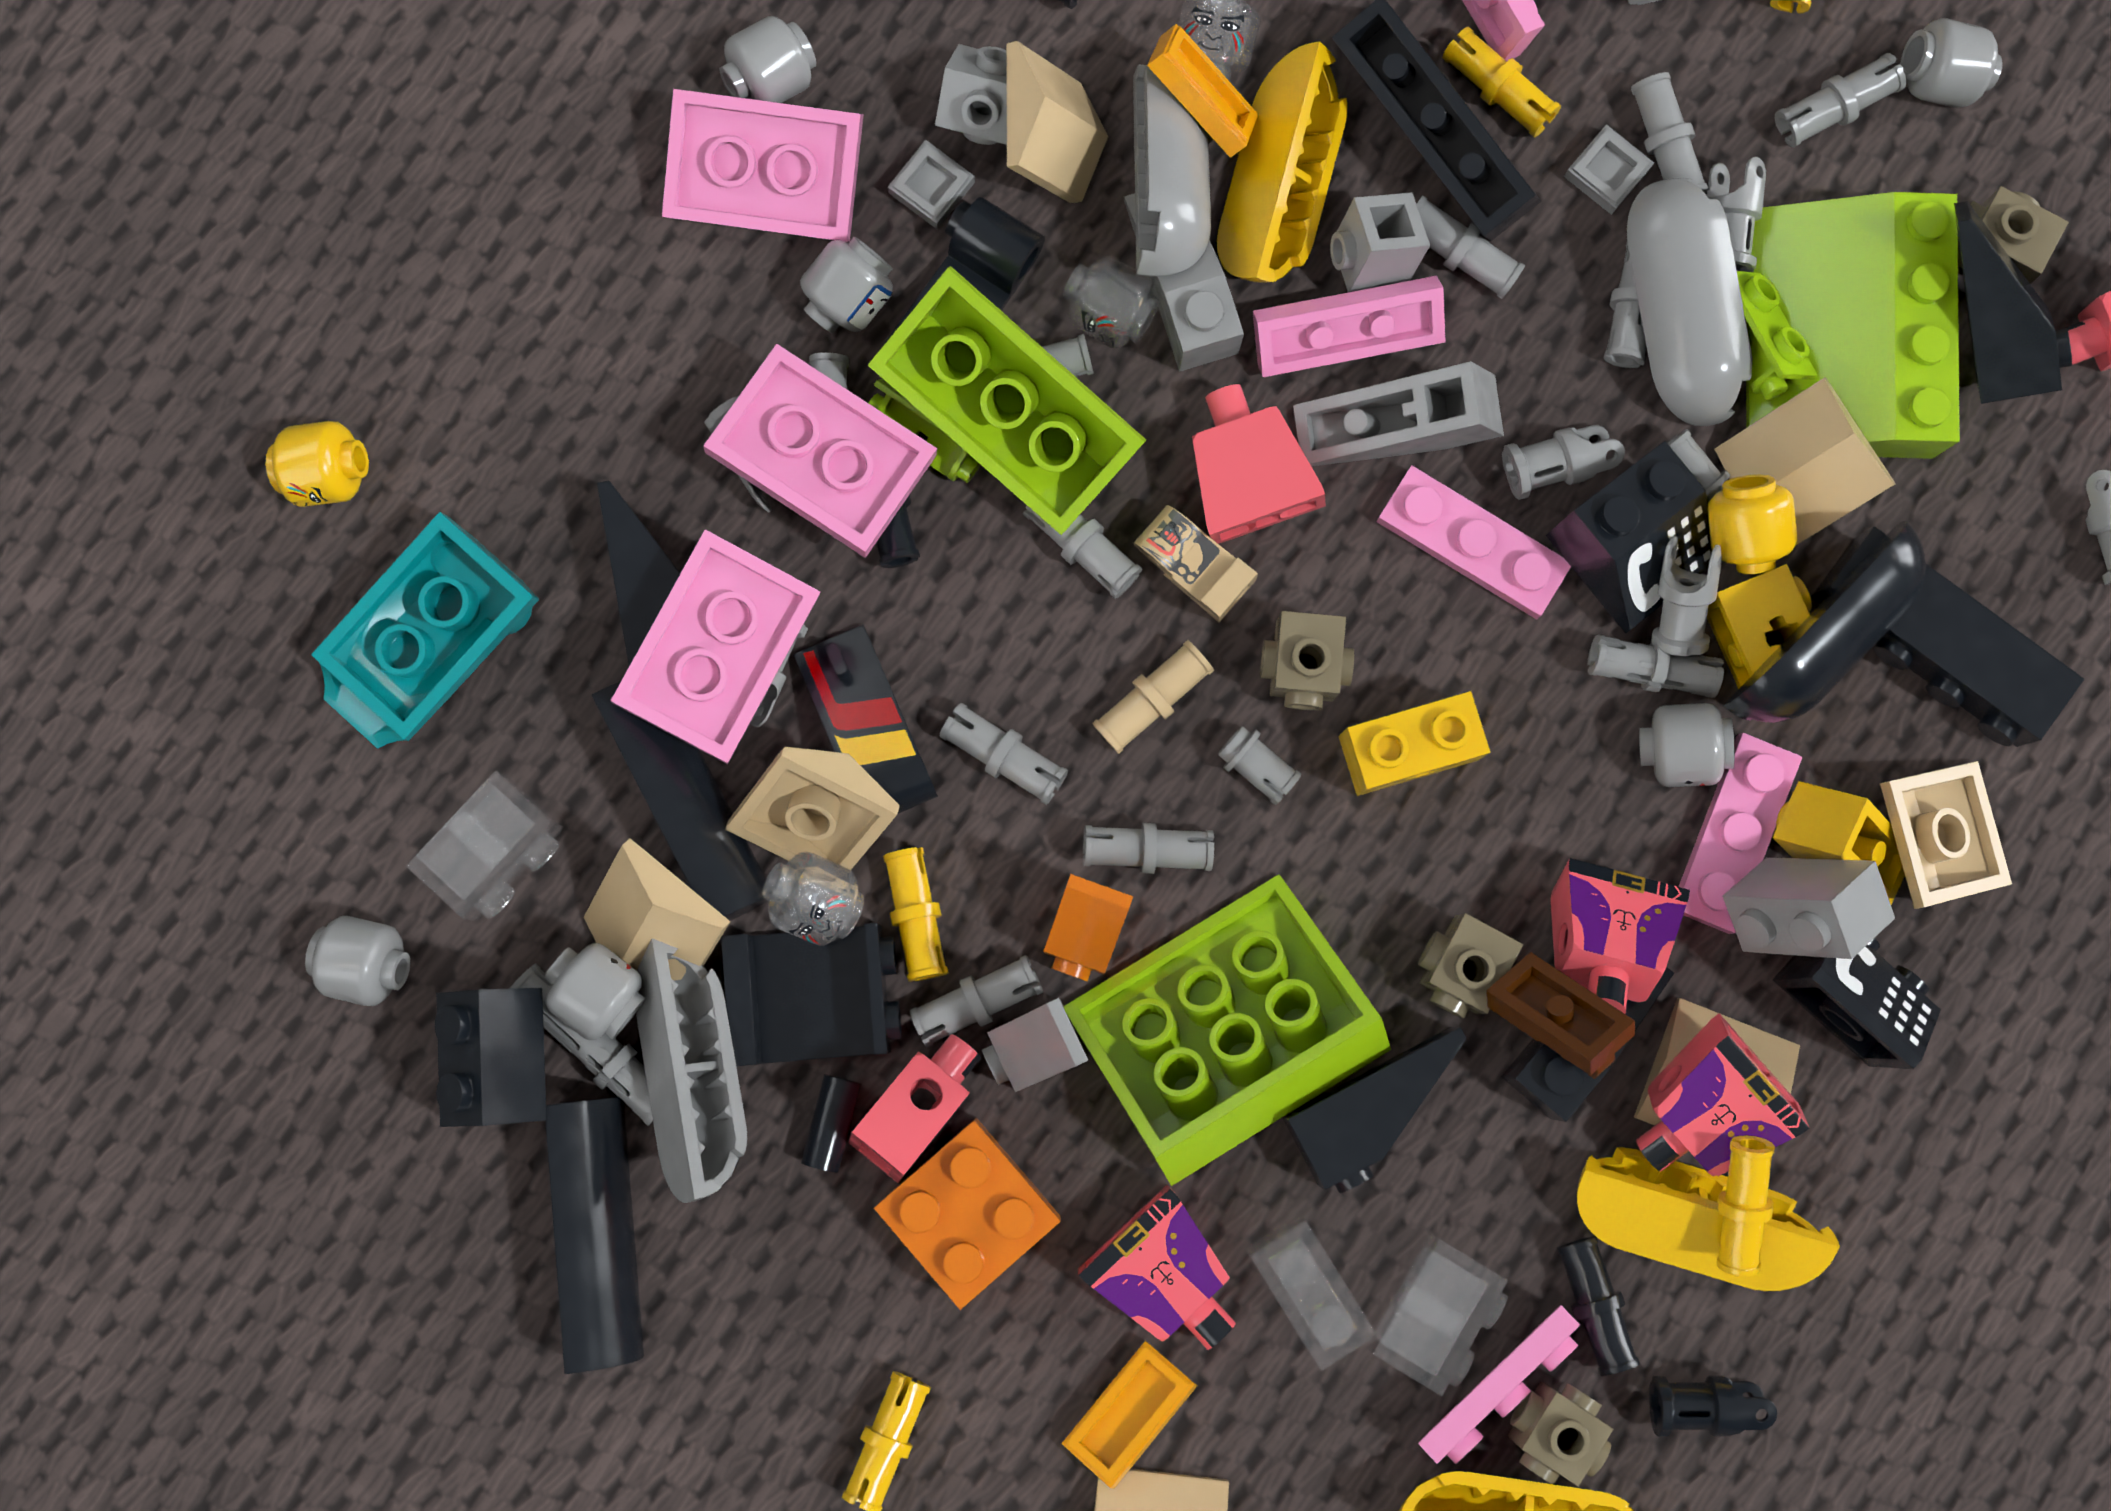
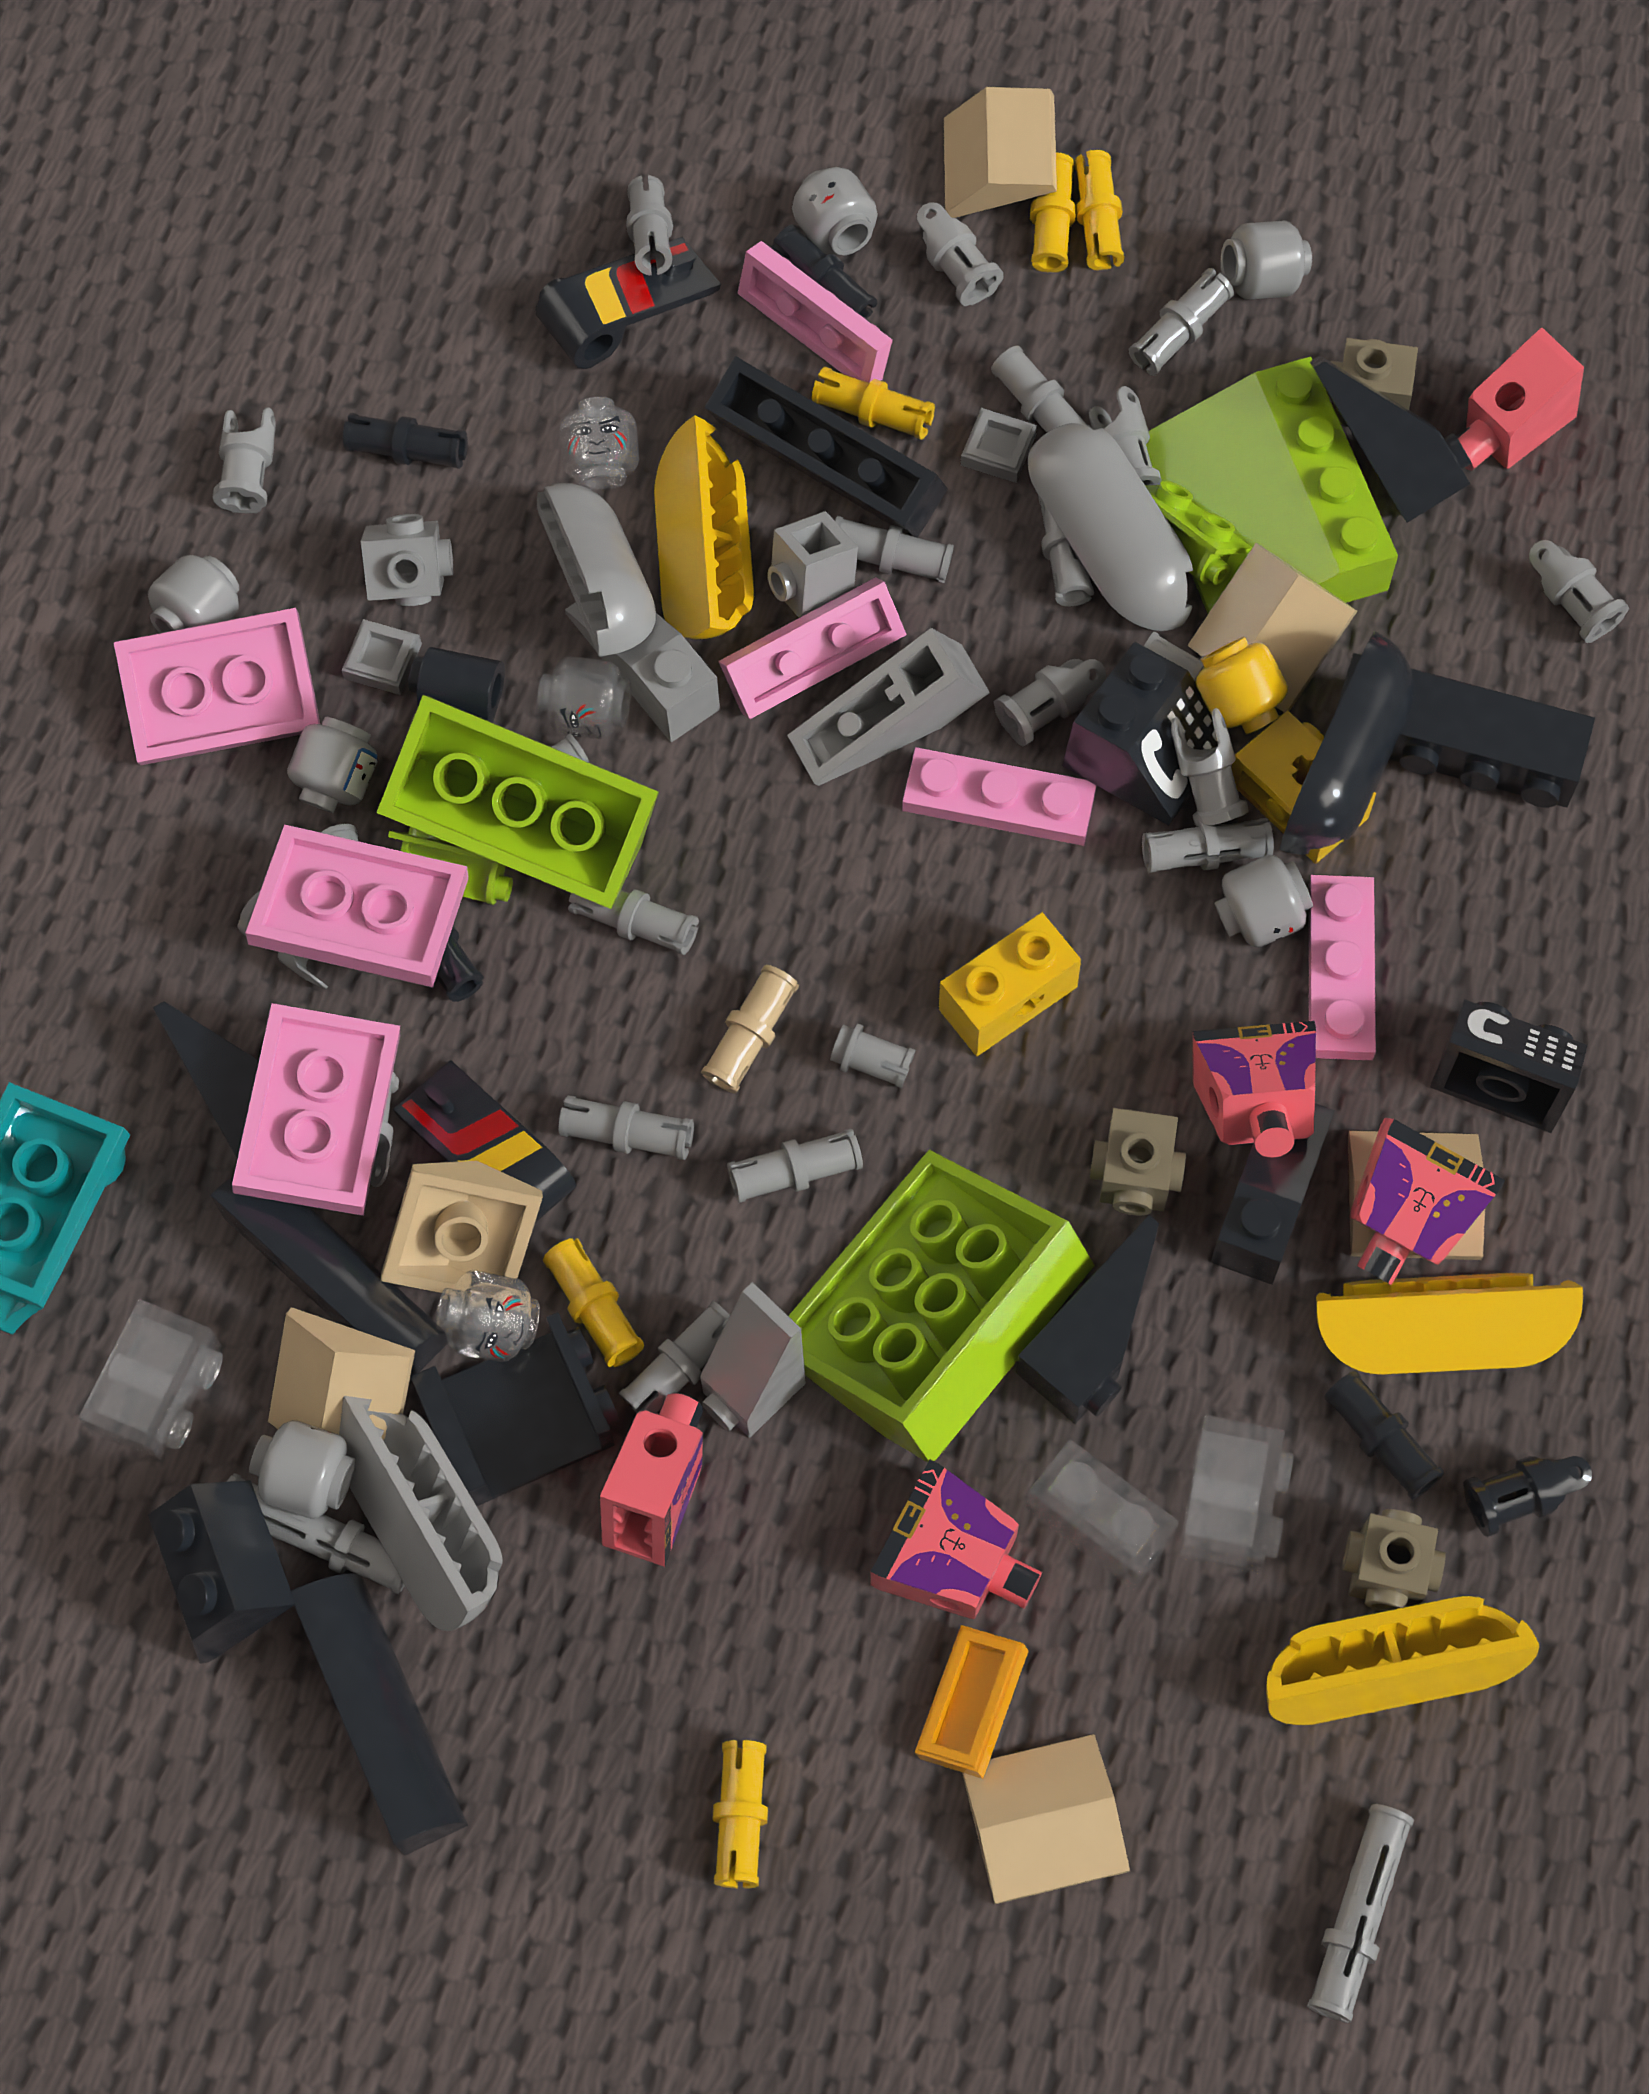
camera: 15 degrees left, 15 degrees down
light grey head [305,916,410,1006] -> none
black axle [801,1074,862,1173] -> none
orange brick [874,1118,1061,1310] -> none
tan slope [1006,41,1108,203] -> none
orange slope [1043,874,1134,982] -> none
tan leg [1134,505,1258,622] -> none
light orange tile [1147,24,1258,158] -> none
coral torso [1192,384,1326,544] -> none
dark tan brick [1260,611,1354,710] -> none
bright pink plate [1418,1305,1580,1464] -> none
reddish brown plate [1486,952,1635,1079] -> none
yellow pin [1717,1135,1775,1277] -> none
light grey brick [1723,857,1895,959] -> none
yellow slope [1772,781,1905,905] -> none
tan slope [1880,761,2012,909] -> none

